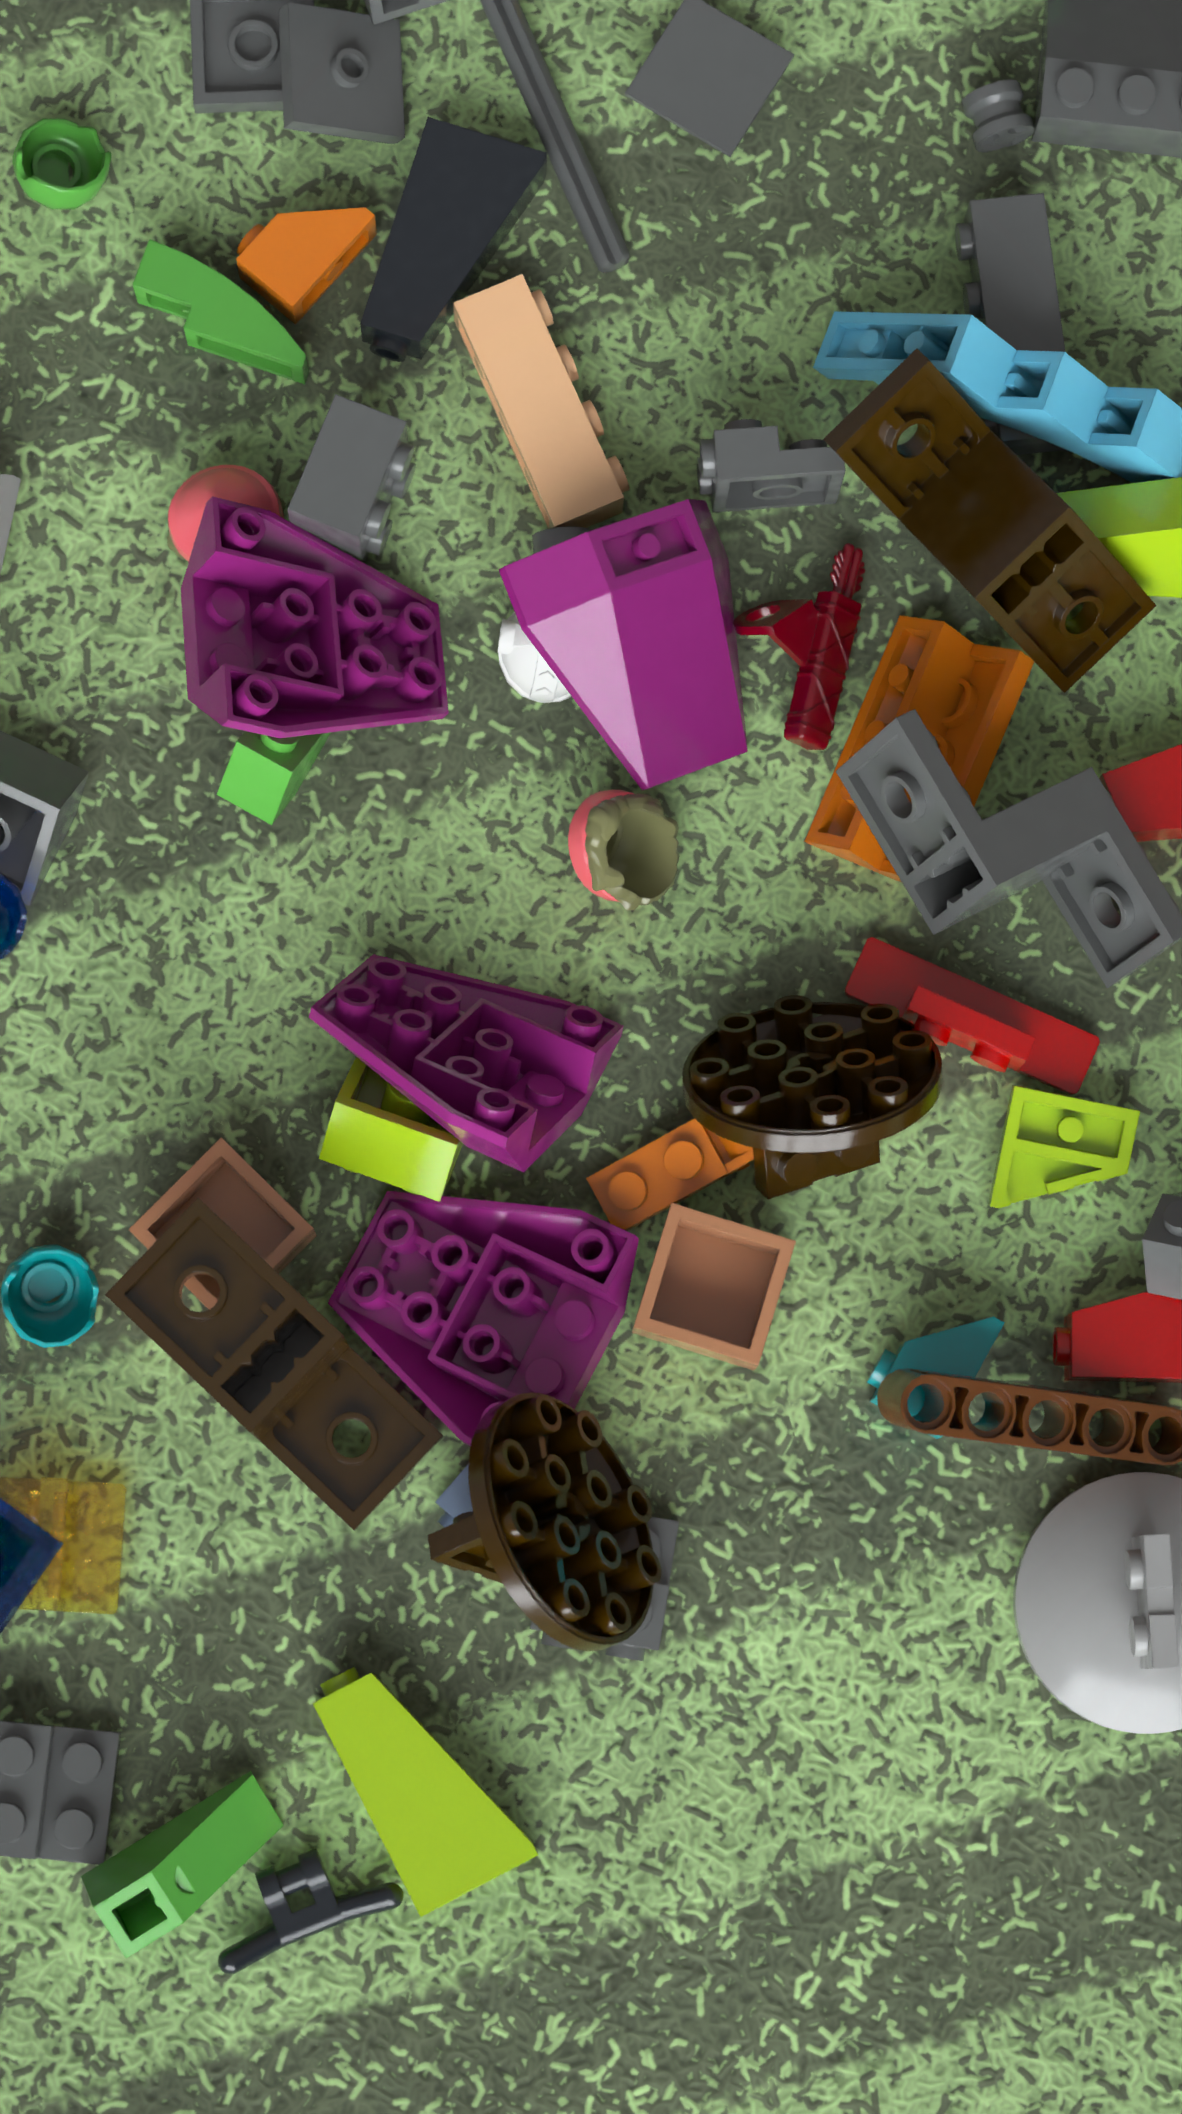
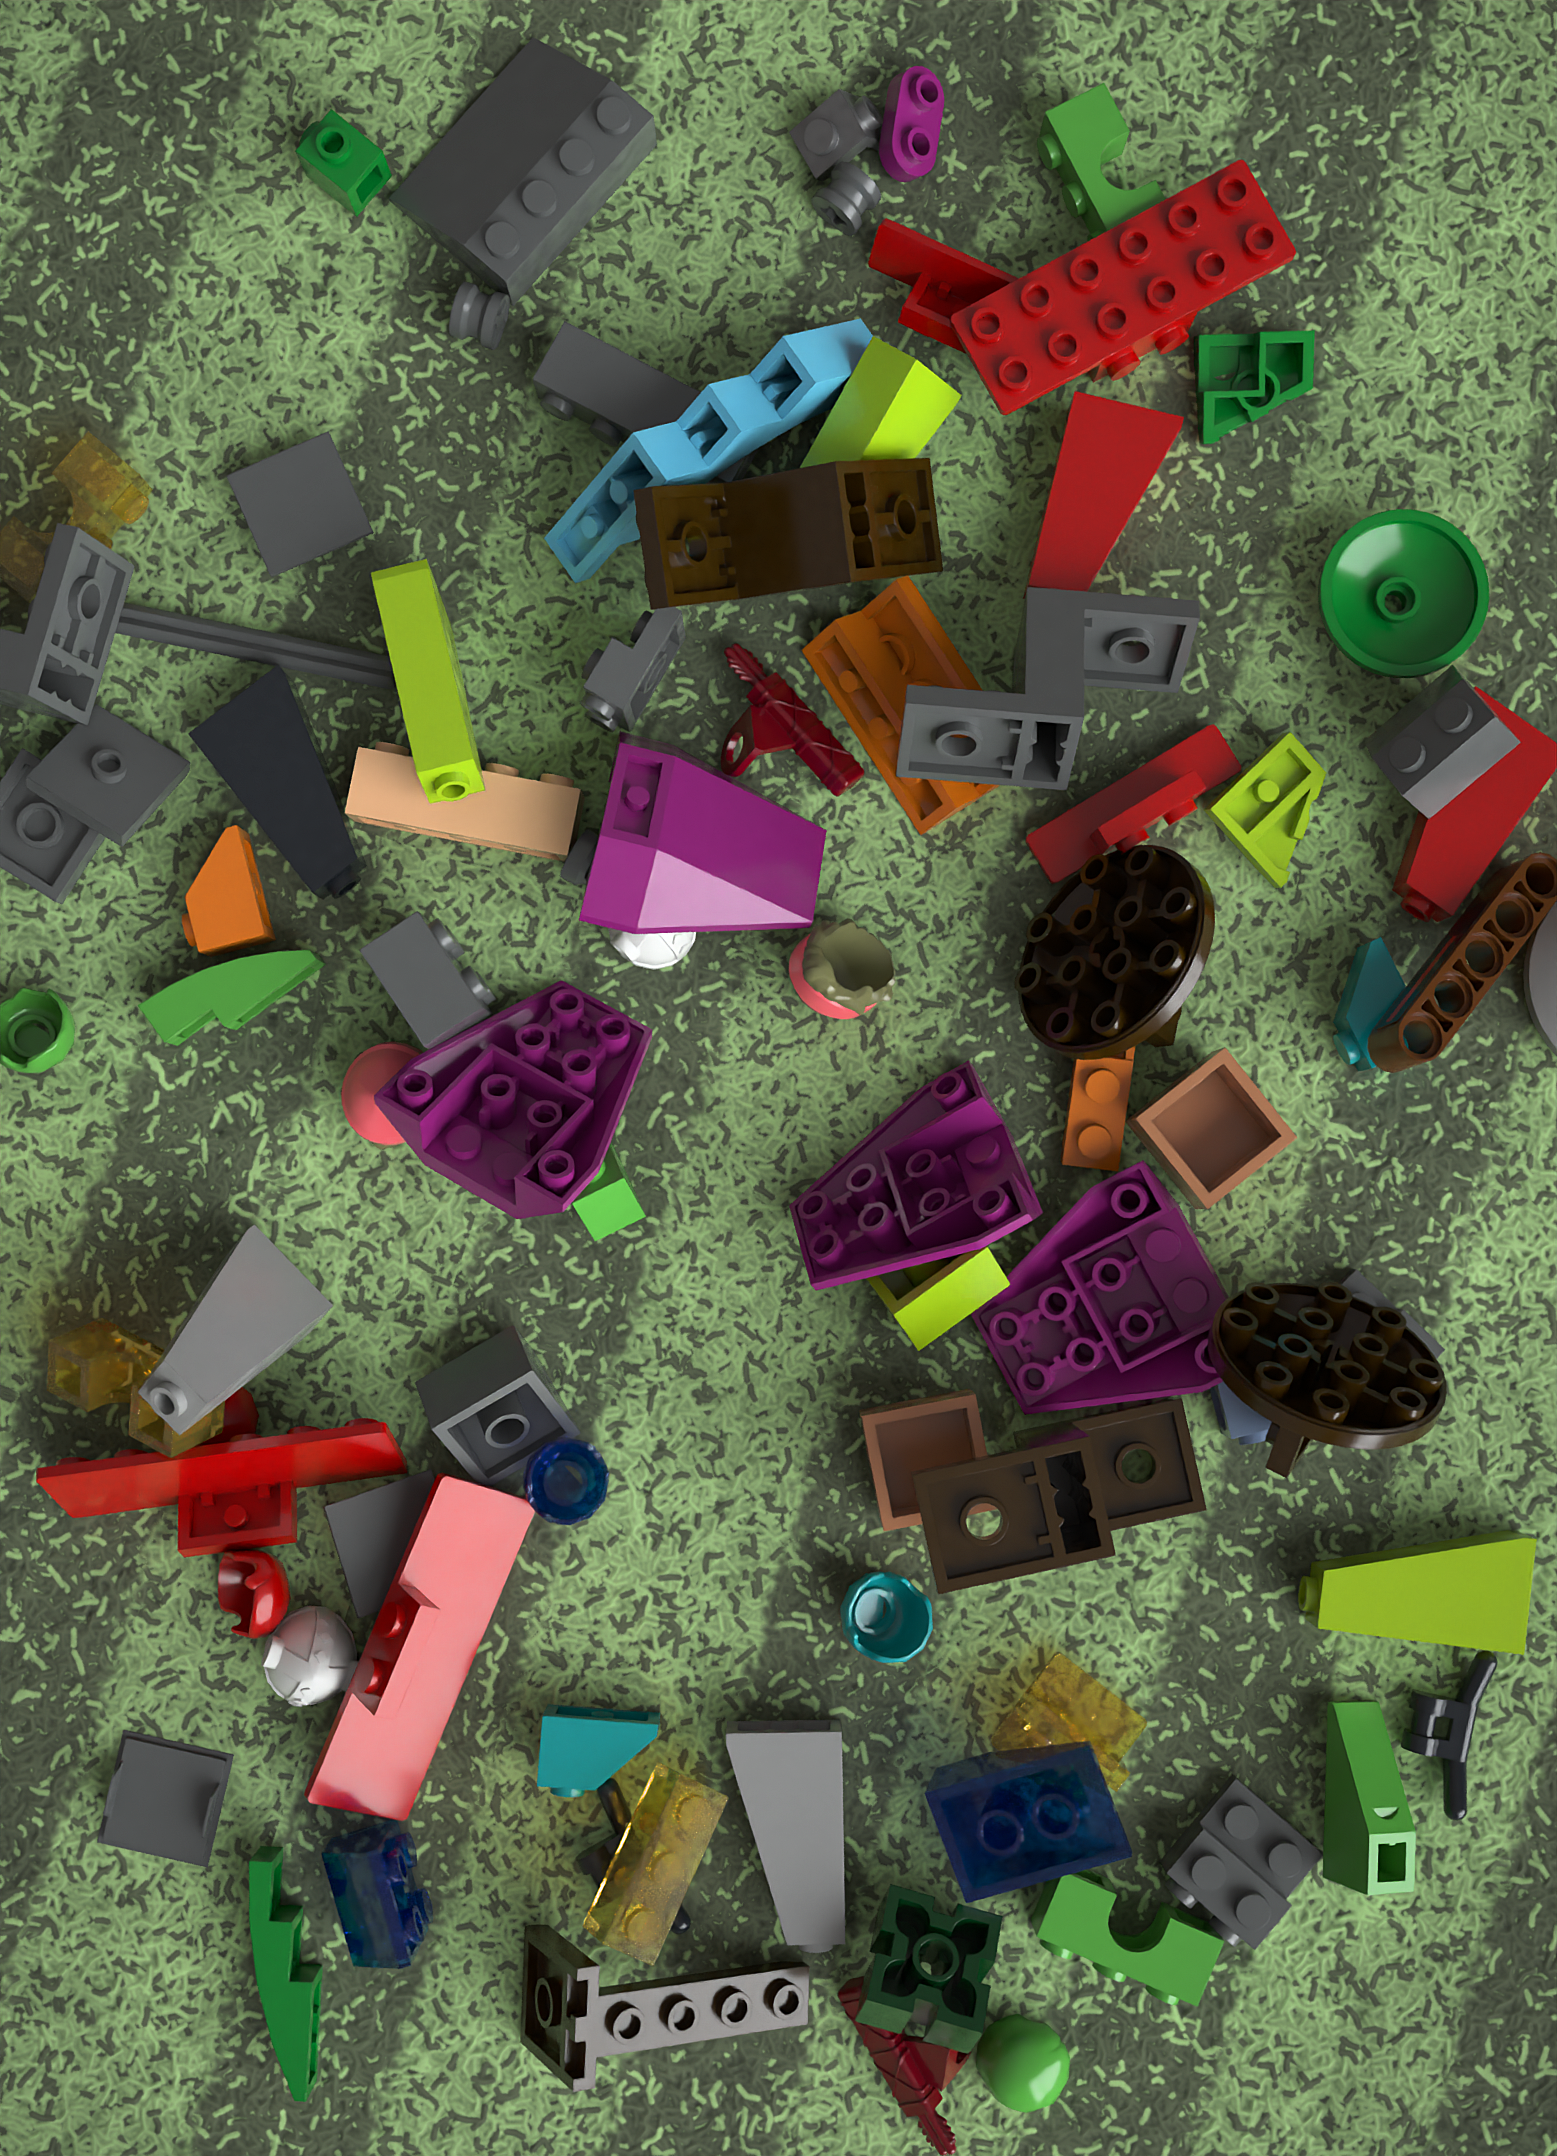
camera: 50 degrees left, 5 degrees up
none -> lime slope [371,559,485,804]

